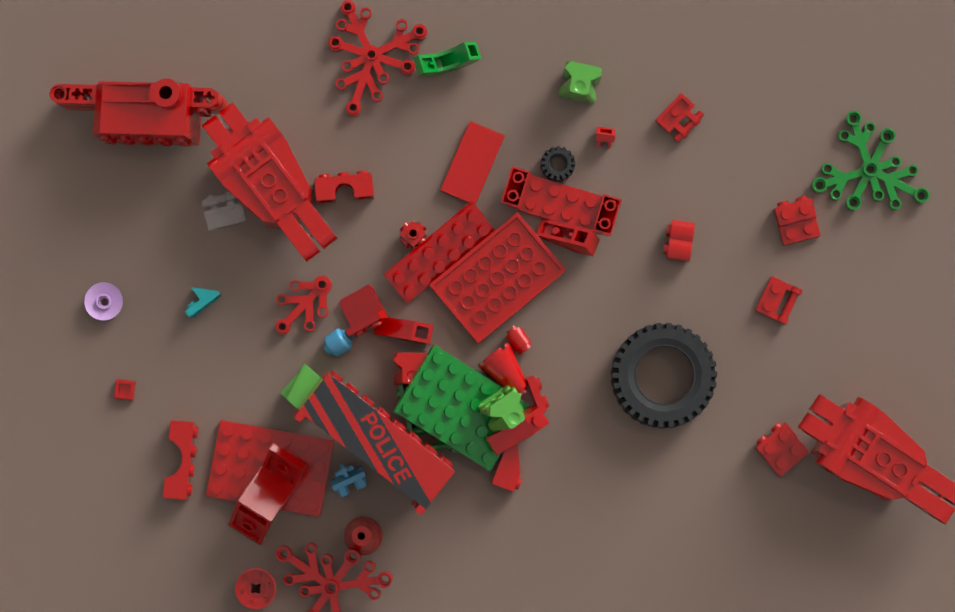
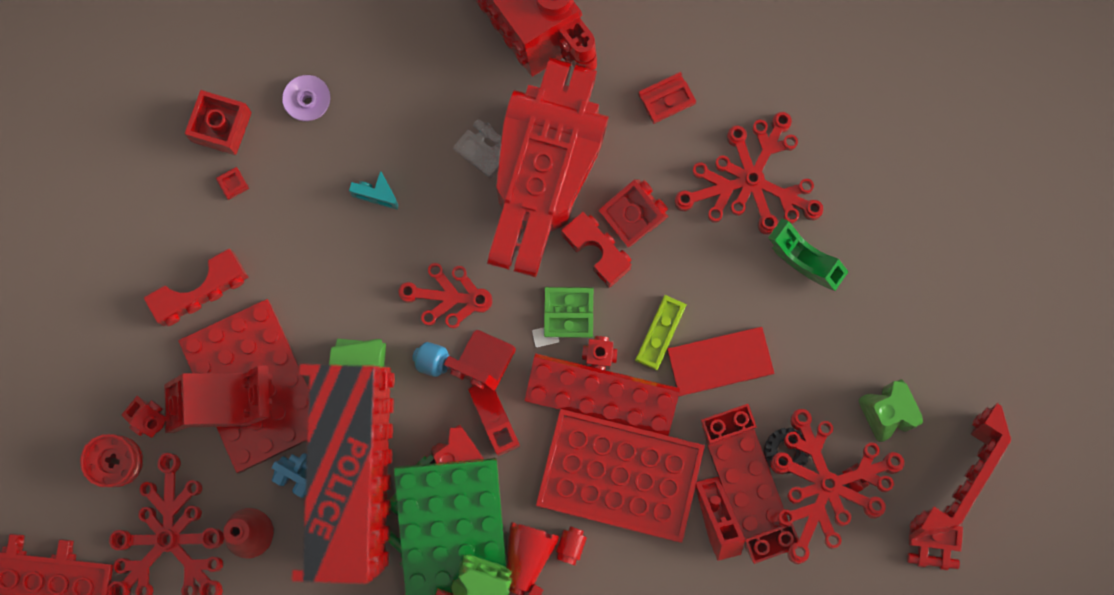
camera: 60 degrees right, 5 degrees down
none -> red brick [121,396,167,438]
none -> red brick [184,90,252,156]
none -> white sticker [532,327,559,347]
none -> bright green slope [544,287,594,338]
none -> red plate [599,179,669,247]
none -> lime tile [635,295,687,371]
none -> red plate [638,72,696,124]
none -> red plant [771,409,904,564]
none -> red slope [909,403,1011,539]

